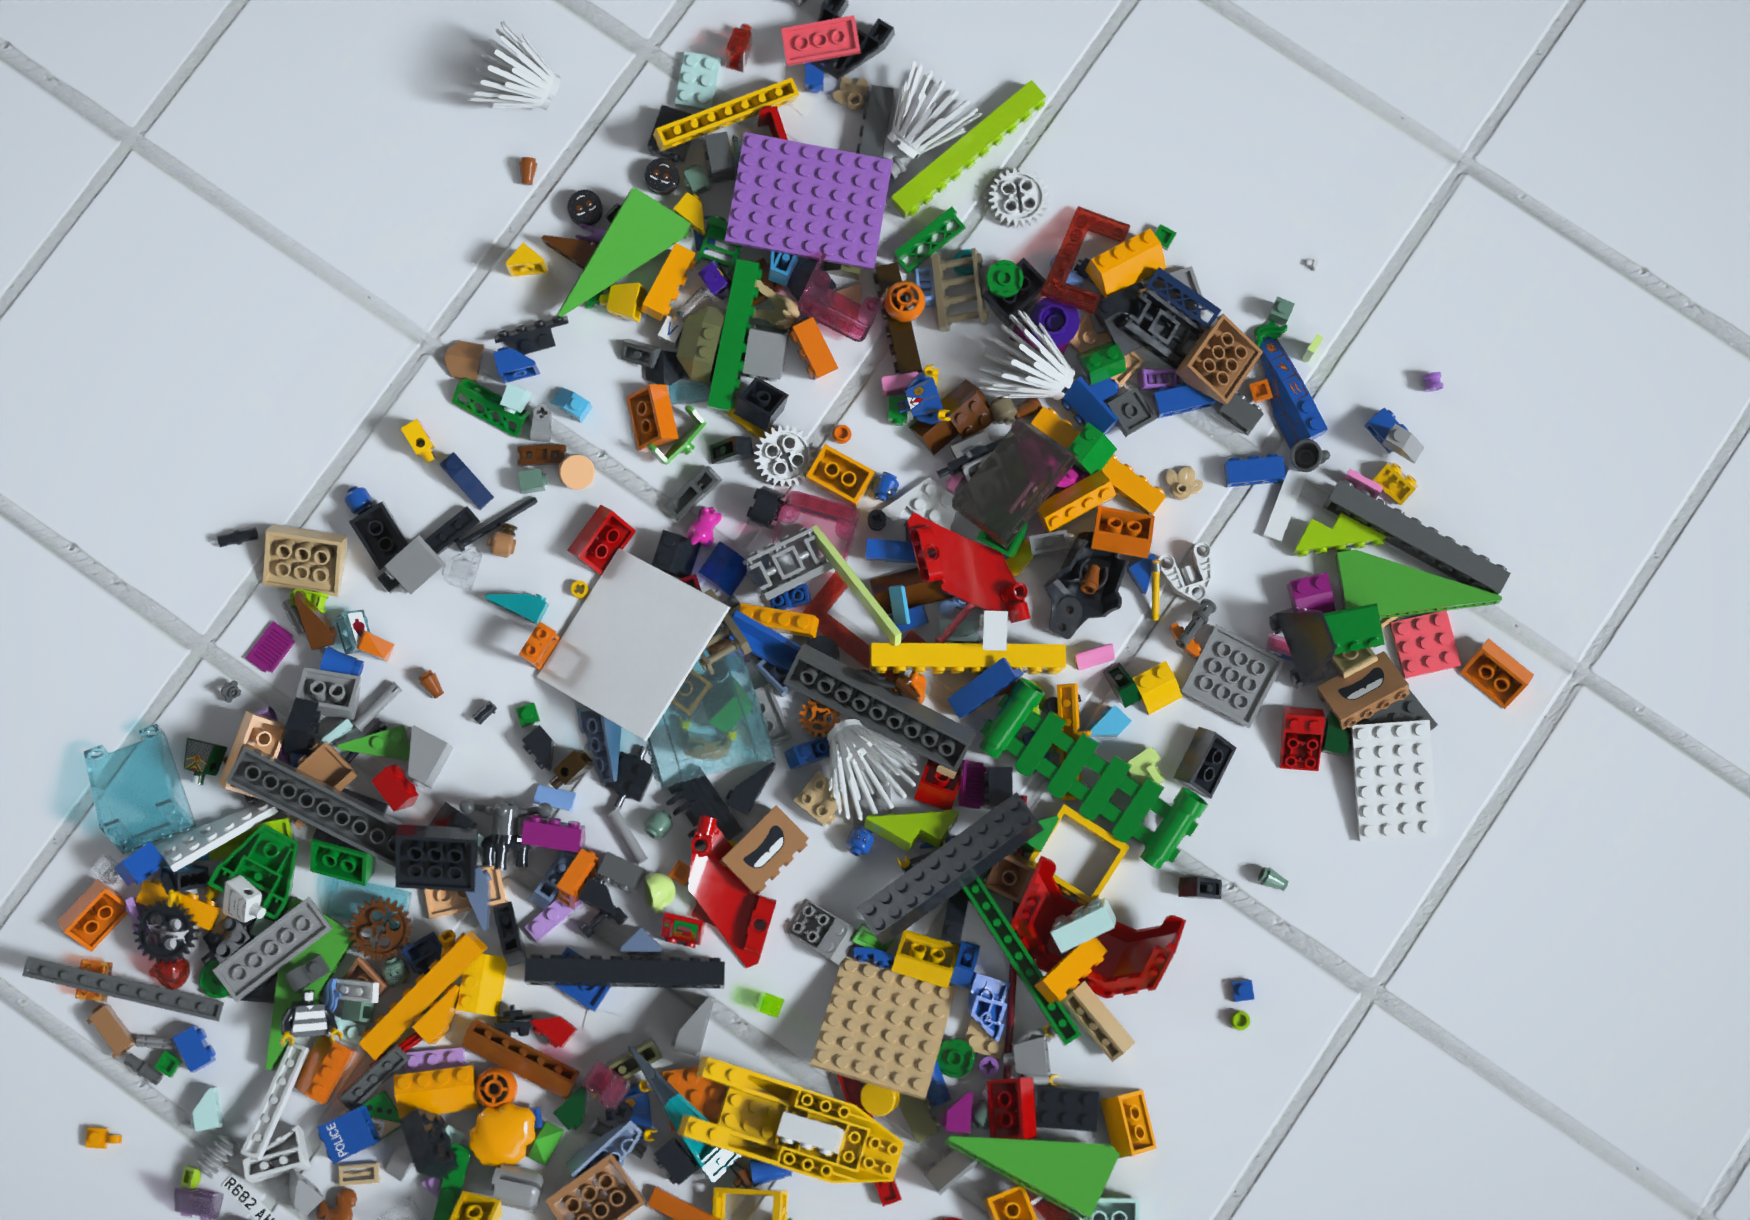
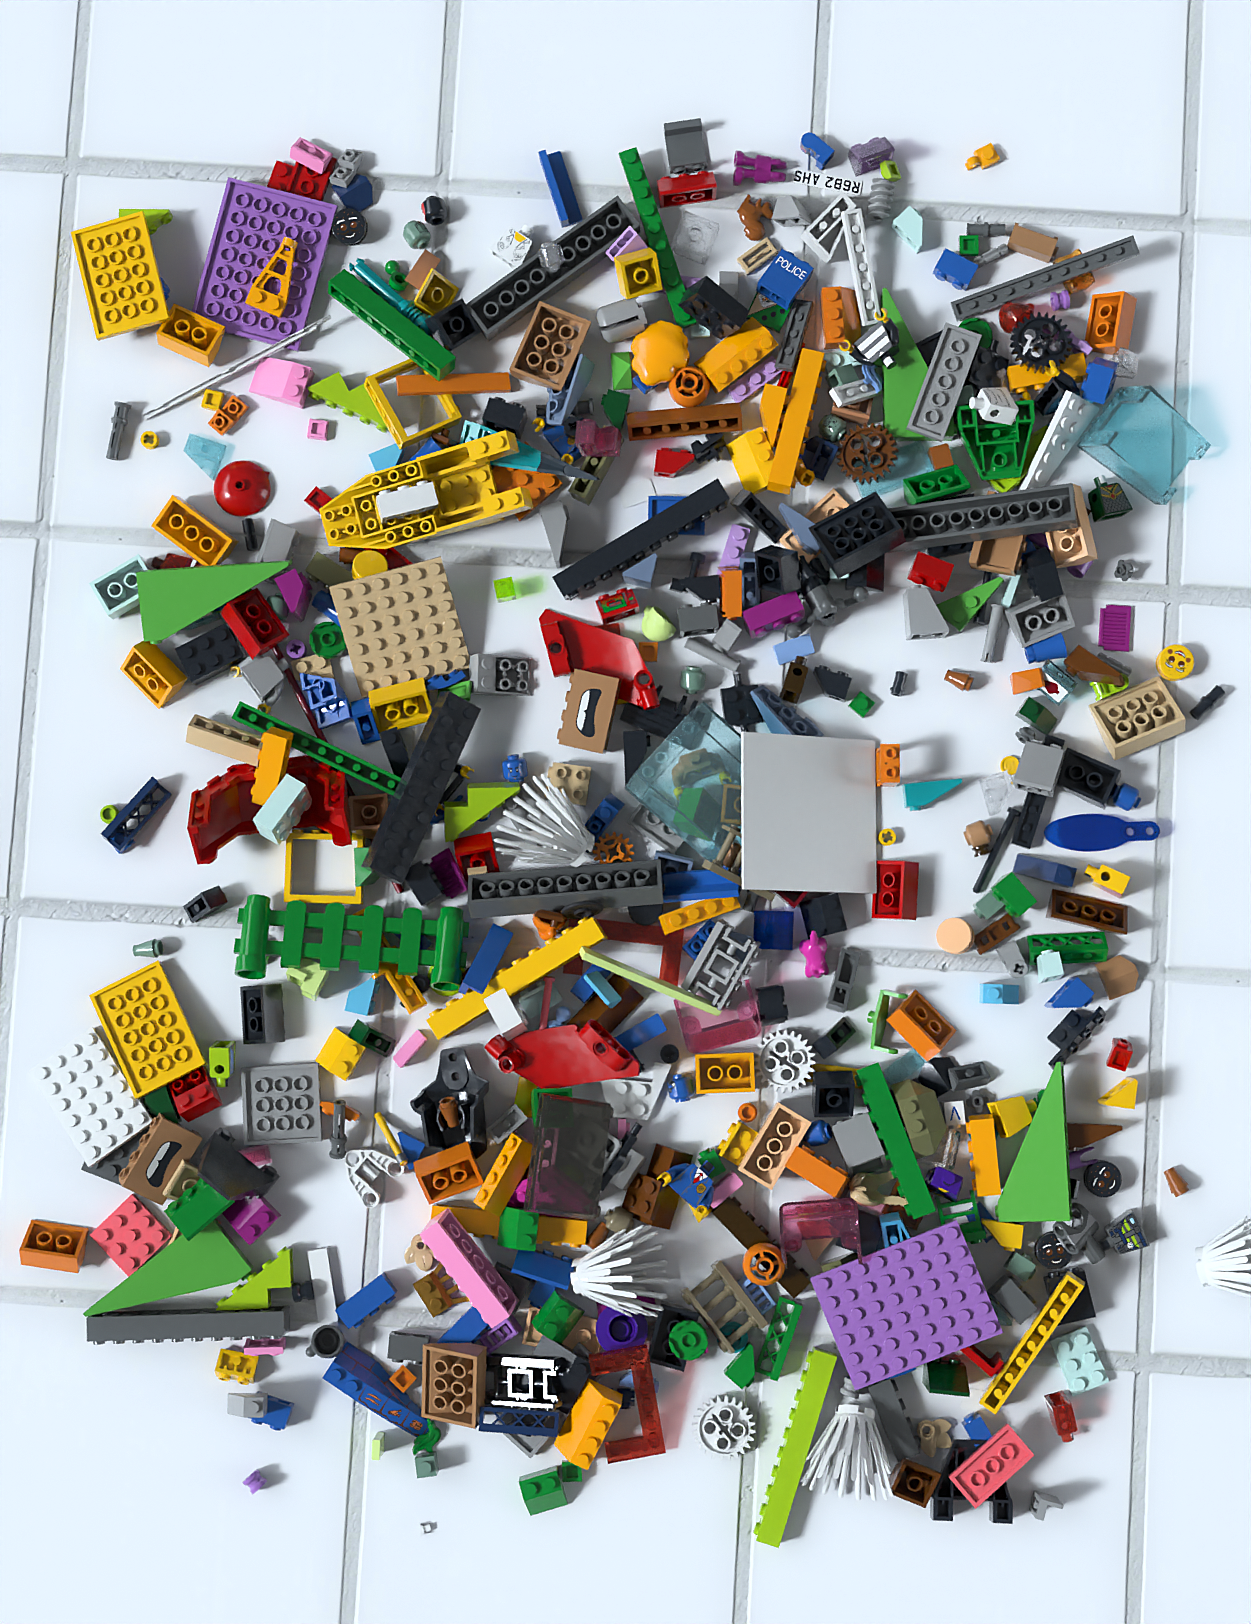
camera: 155 degrees right, 5 degrees up
dark grey plate [285,955,331,994] -> none
none -> yellow plate [89,960,207,1099]
none -> dark blue fence [101,776,172,852]
none -> lime torso [209,1040,236,1088]
none -> black piece [242,518,258,551]
none -> black wheel [291,1280,315,1303]
none -> dark orange cone [339,547,363,564]
none -> medium azure slope [368,443,407,472]
none -> pearl gold plate [412,1262,469,1318]
none -> bright pink brick [419,1208,519,1328]
none -> green slope [518,1466,568,1516]
none -> light grey slope [712,619,742,653]
none -> yellow bracket [717,1121,758,1166]
none -> green slope [724,1341,755,1389]
none -> light nougat slope [737,1102,812,1190]
none -> black brick [754,545,801,595]
none -> blue head [803,1120,832,1147]
none -> reddish brown slope [889,1458,941,1508]
none -> dark green slope [922,1357,970,1397]
none -> dark orange panel [927,443,954,471]
none -> dark grey plate [966,1090,989,1113]
none -> green slope [991,872,1037,918]
none -> yellow piece [1000,756,1019,775]
none -> dark green slope [1015,697,1058,735]
none -> dark grey plate [1015,727,1035,744]
none -> clear blue plant [1044,814,1160,852]
none -> reddish brown slope [1045,889,1128,935]
none -> medium lavender wheel [1050,290,1070,311]
none -> dark grey connector [1053,1202,1106,1264]
none -> torso [1098,1210,1150,1255]
none -> red bracket [1106,1038,1133,1071]
none -> yellow head [1156,644,1194,681]

